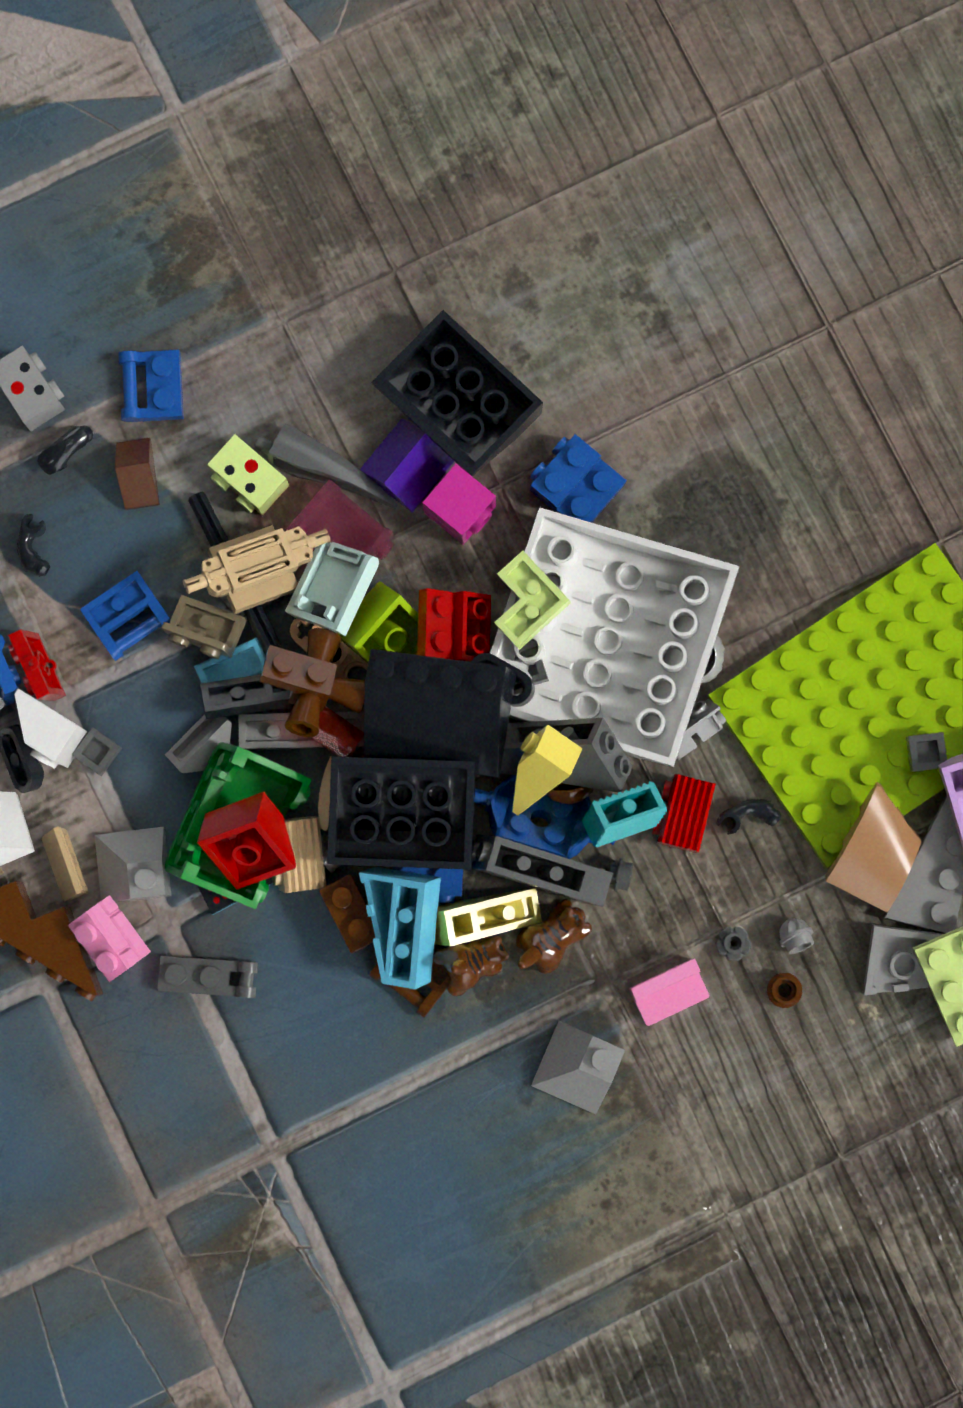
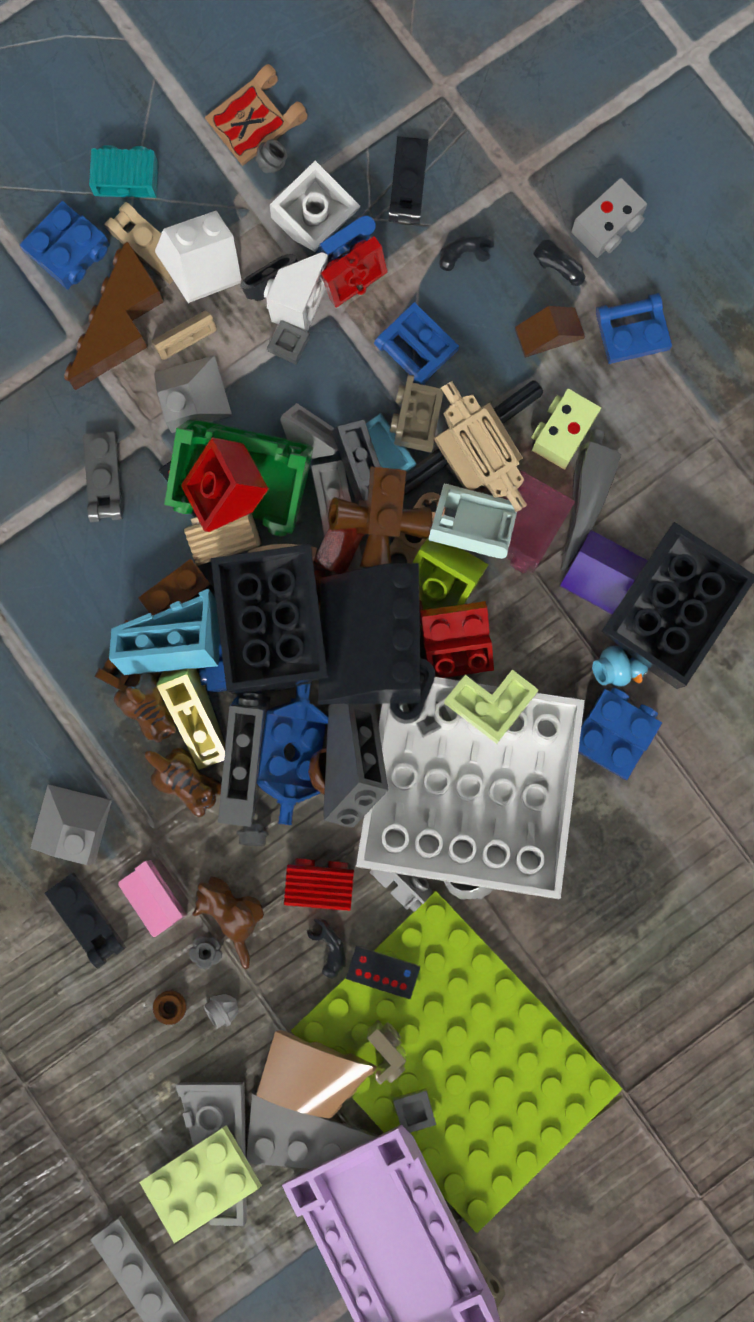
camera: 80 degrees right, 0 degrees up
bright pink brick [68,895,151,982] -> none
dark pink head [422,464,496,545] -> none
light yellow slope [512,725,583,815] -> none
teal brick [582,781,667,848] -> none
none -> black plate [44,873,126,969]
none -> reddish brown animal [192,876,264,970]
none -> black tile [346,945,420,1000]
none -> dark tan bracket [367,1020,406,1085]
none -> medium azure animal [592,645,648,687]

